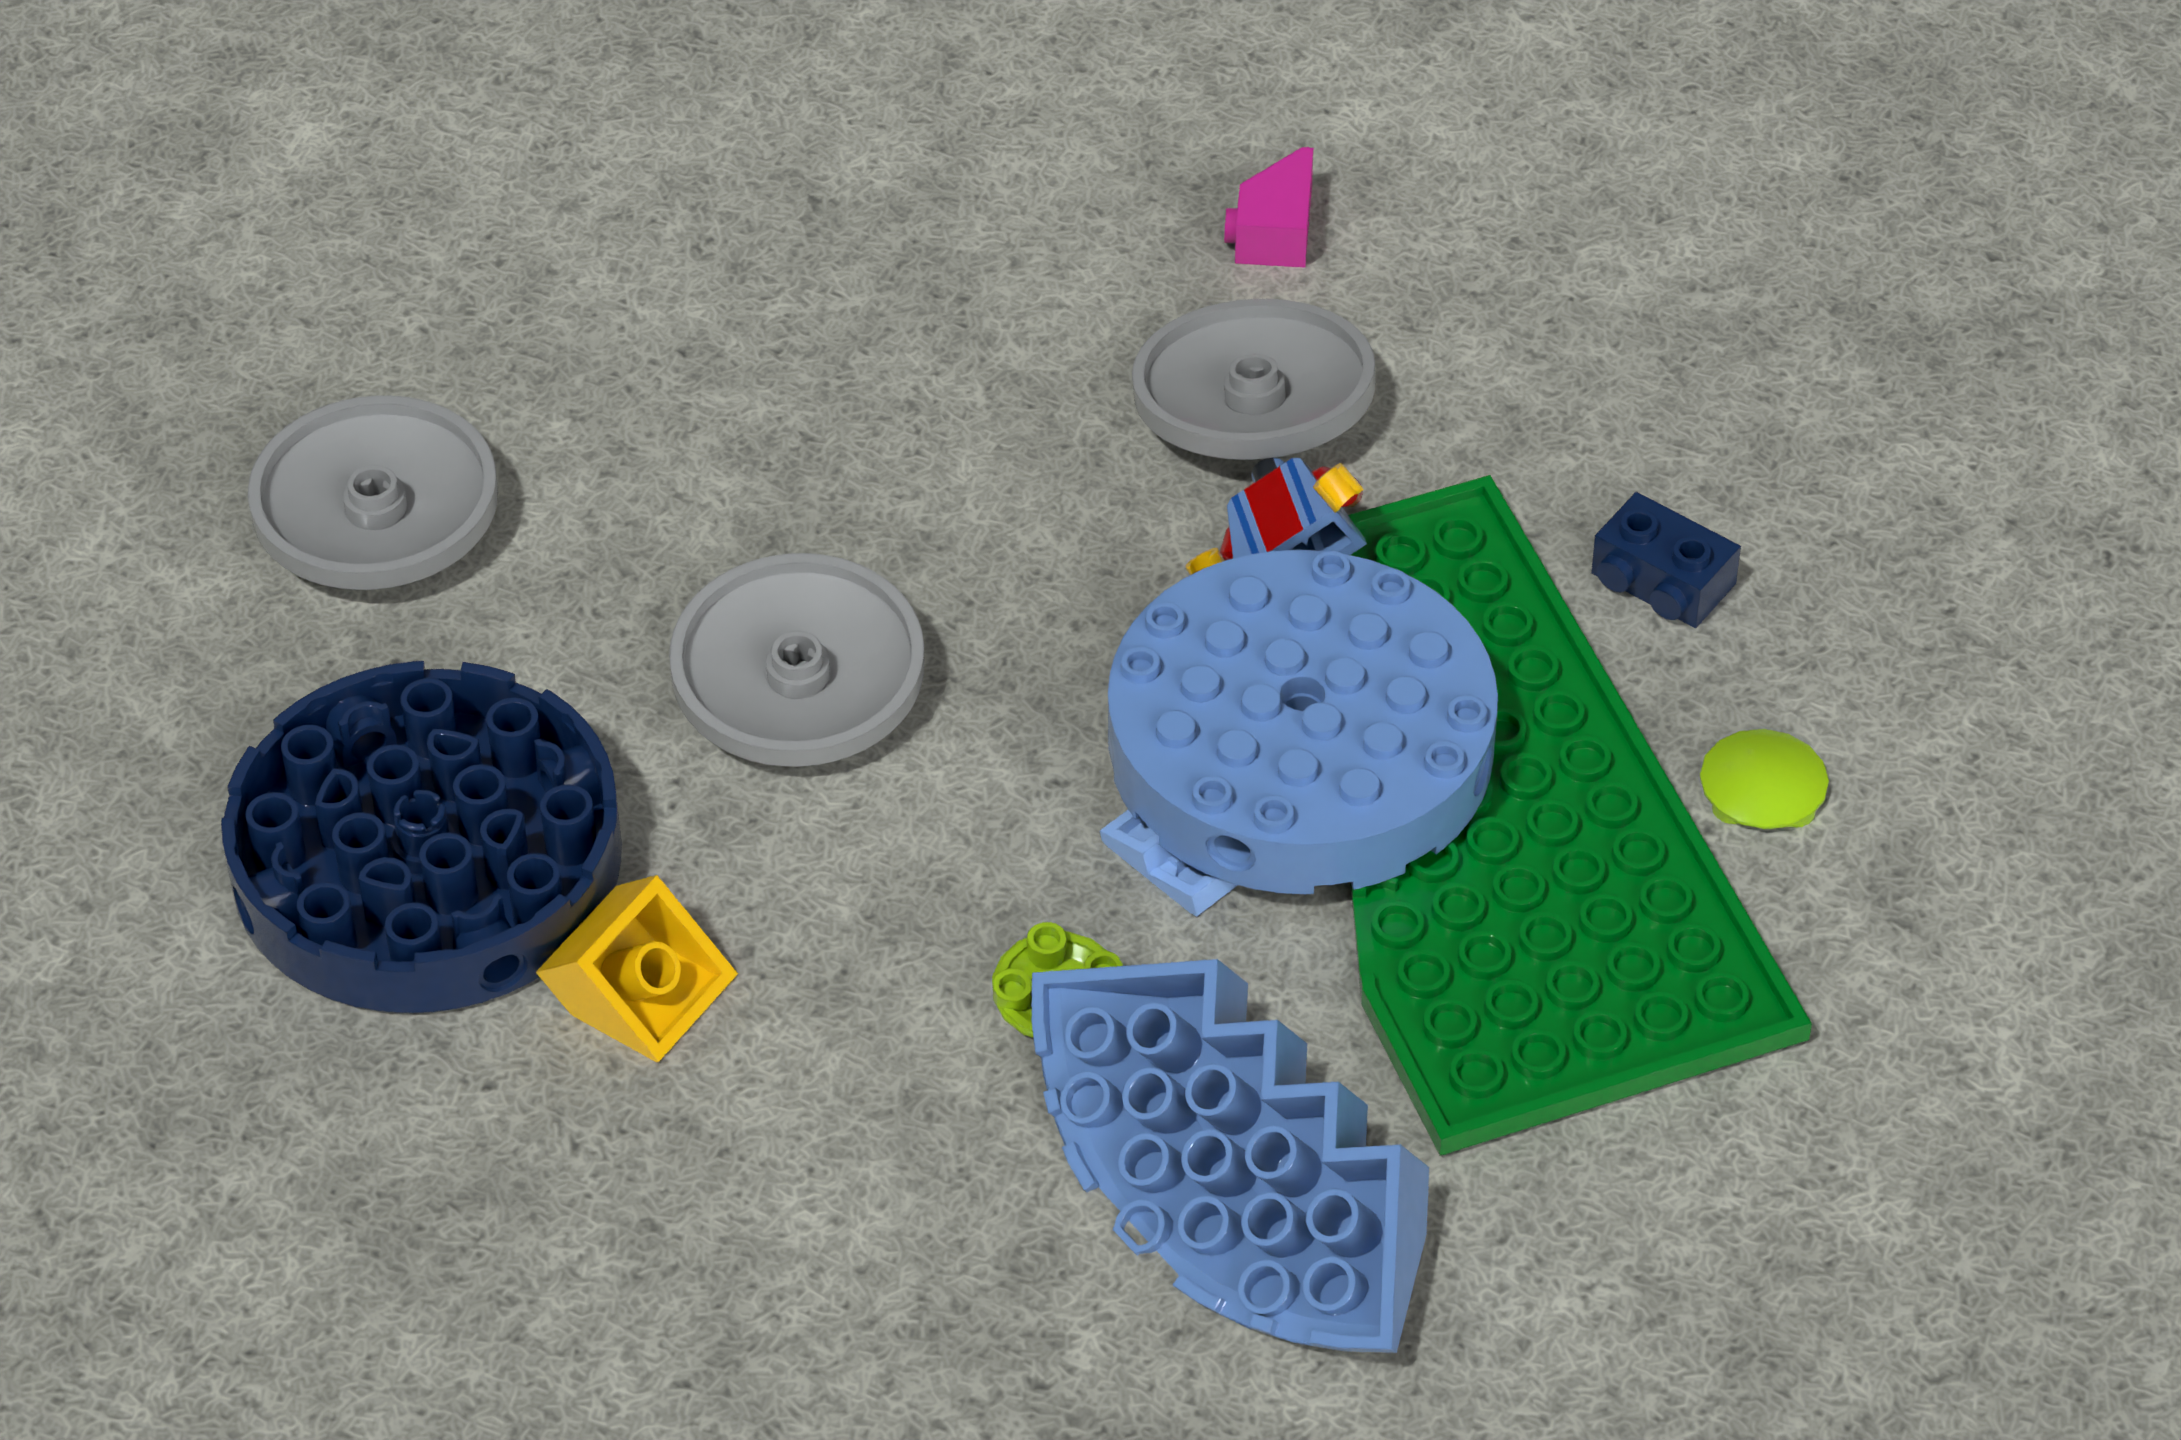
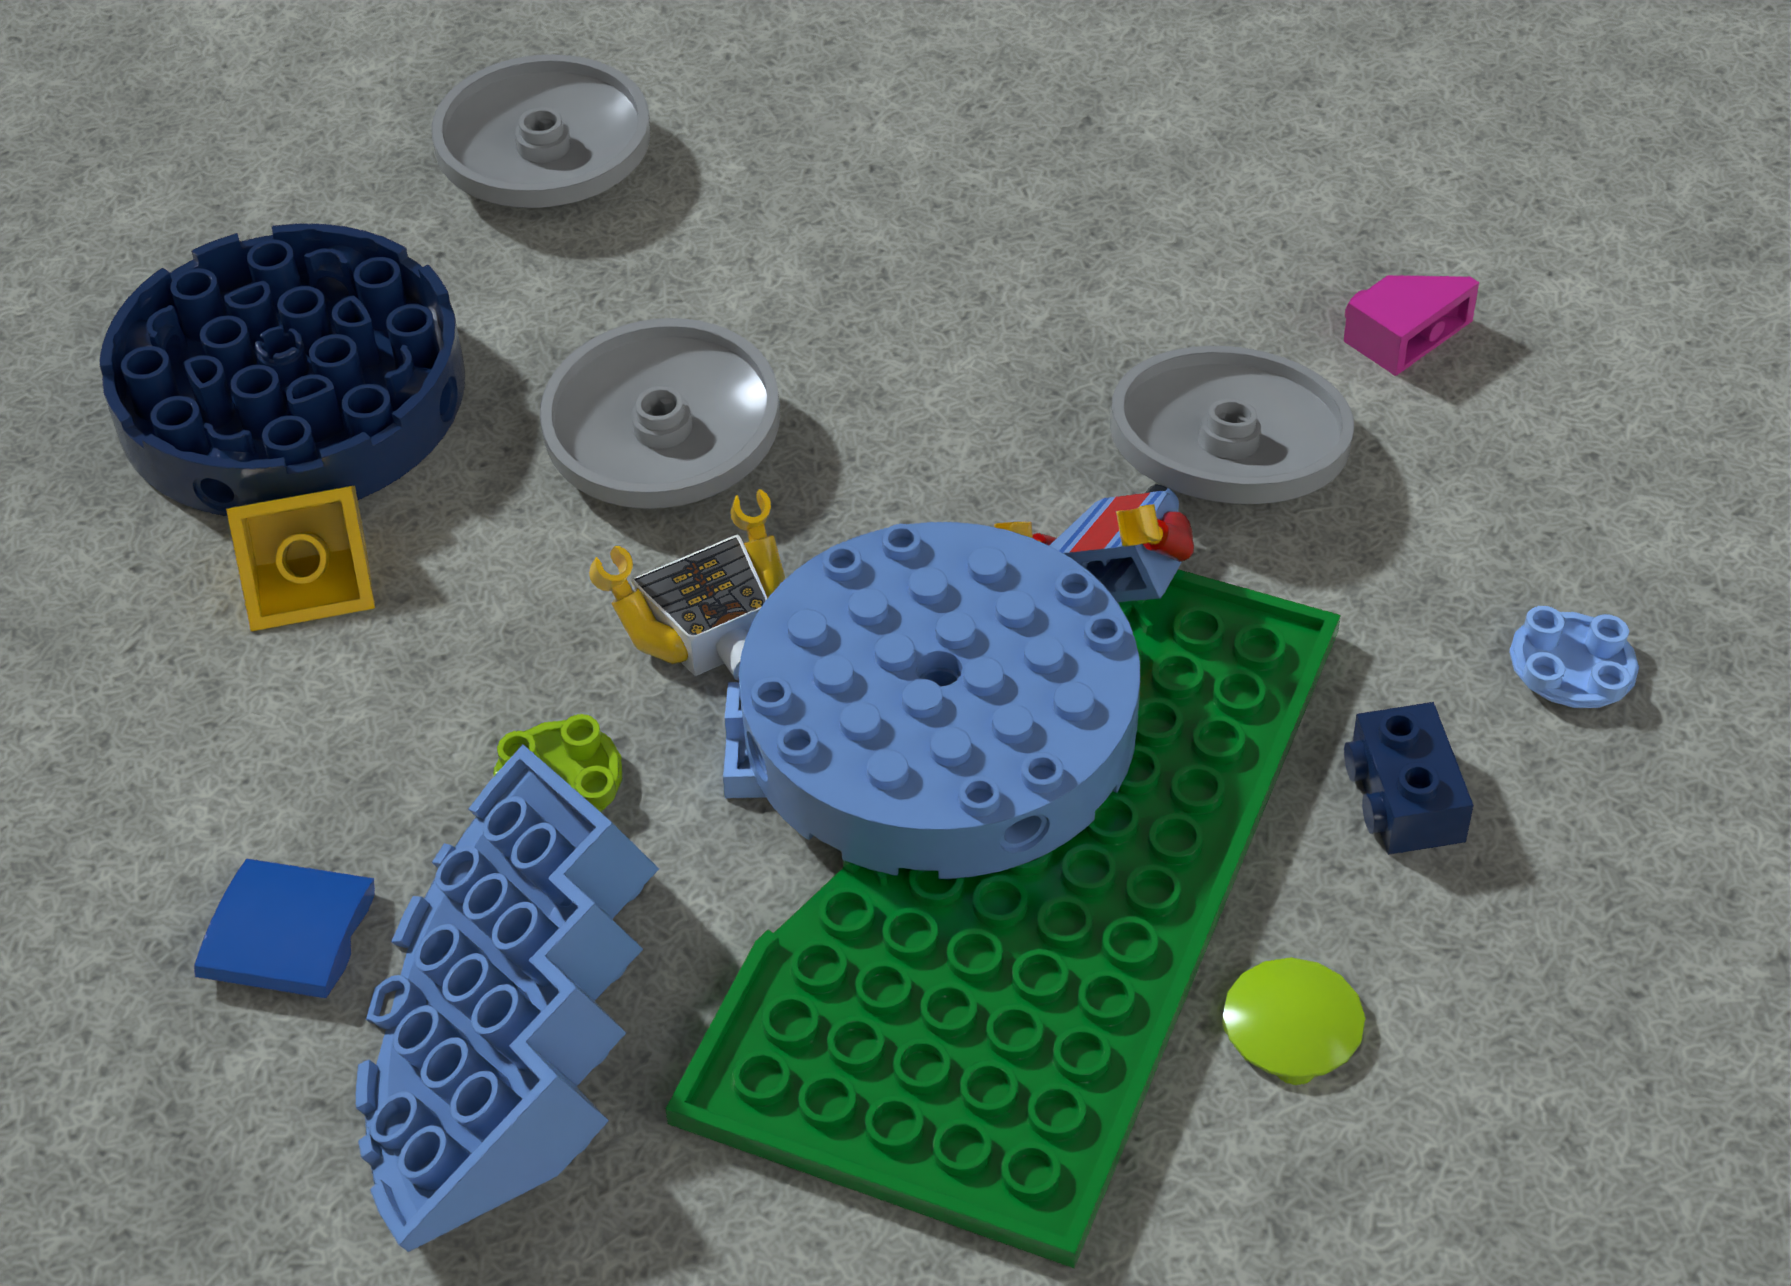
camera: 45 degrees right, 0 degrees up
none -> blue slope [194,858,375,998]
none -> torso [589,489,785,681]
none -> light blue dish [1509,606,1639,708]

